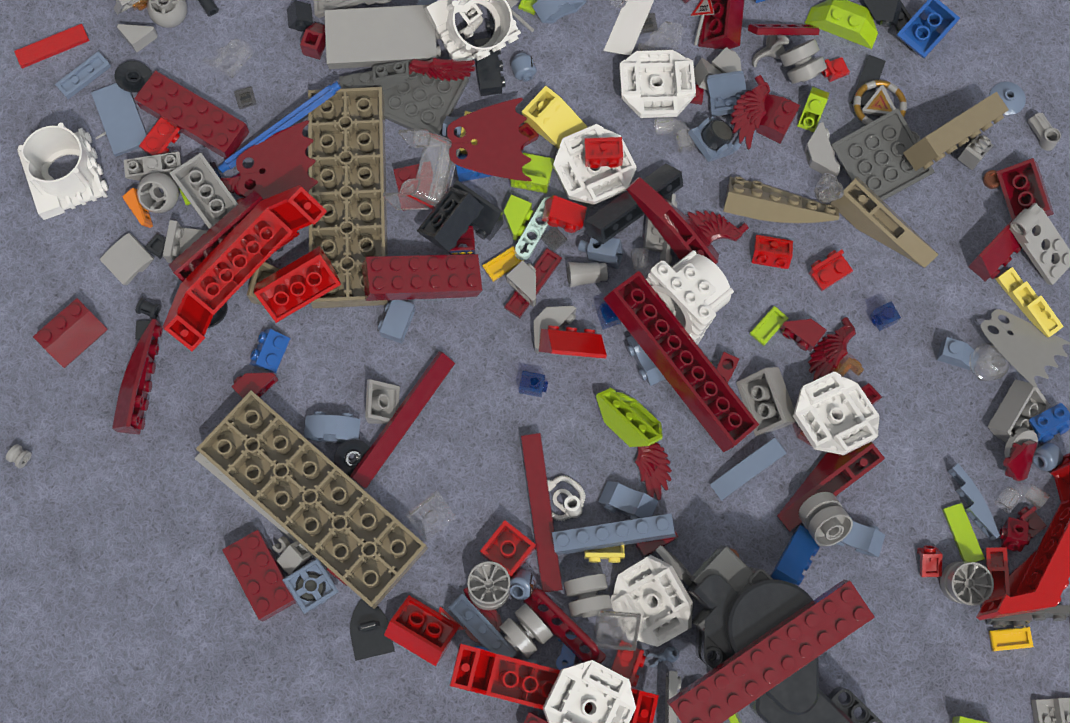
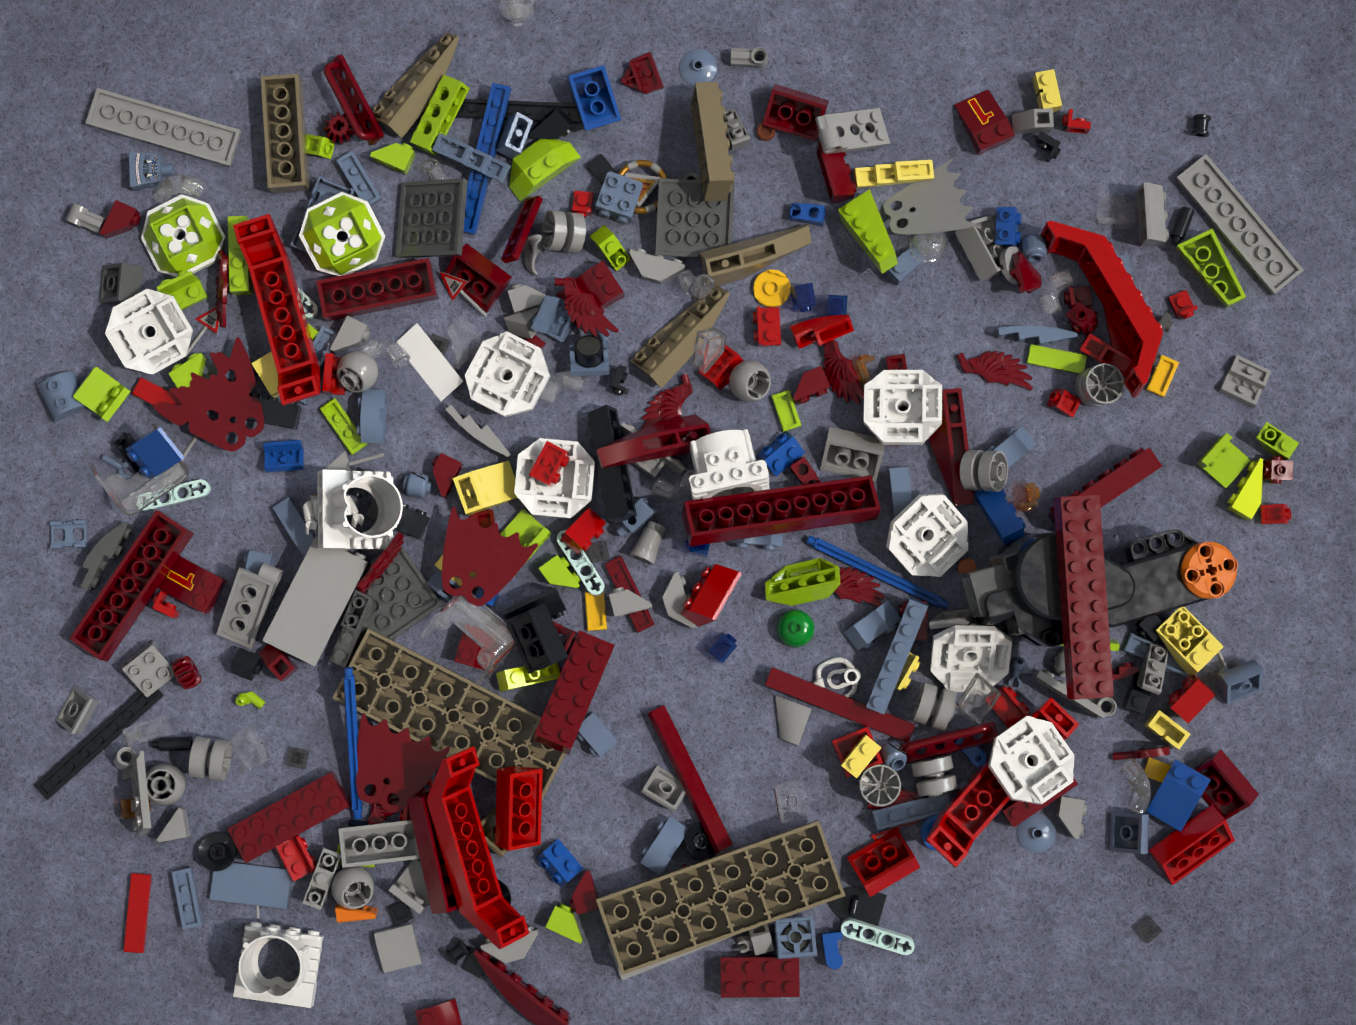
camera: 55 degrees left, 10 degrees up
none -> light grey wheel [189,736,232,782]
none -> lime arm [235,691,266,709]
none -> dark red slope [432,453,463,498]
none -> light grey slope [445,405,512,459]
none -> light grey slope [480,926,539,963]
none -> neon yellow slope [496,663,560,692]
none -> lime slope [545,903,583,944]
none -> sand blue bracket [595,172,643,224]
none -> black bracket [610,364,629,396]
none -> dark red slope [621,52,664,94]
none -> clear slope [691,327,727,373]
none -> light grey wheel [729,360,771,402]
none -> yellow tile [753,269,791,307]
none -> blue bracket [758,431,805,477]
none -> light grey slope [775,696,812,745]
none -> green cylinder [777,609,815,648]
none -> blue leg [789,203,826,226]
none -> clear blue brick [790,283,817,312]
none -> red slope [790,315,854,349]
none -> blue piece [806,536,949,609]
none -> blue leg [821,930,843,969]
none -> lime wedge [838,189,898,274]
none -> light yellow brick [840,735,881,778]
none -> light aqua beam [841,918,915,955]
none -> white piece [886,493,968,577]
none -> dark red animal [956,351,1033,391]
none -> clear orange bracket [1016,482,1040,512]
none -> dark red brick [1048,447,1162,525]

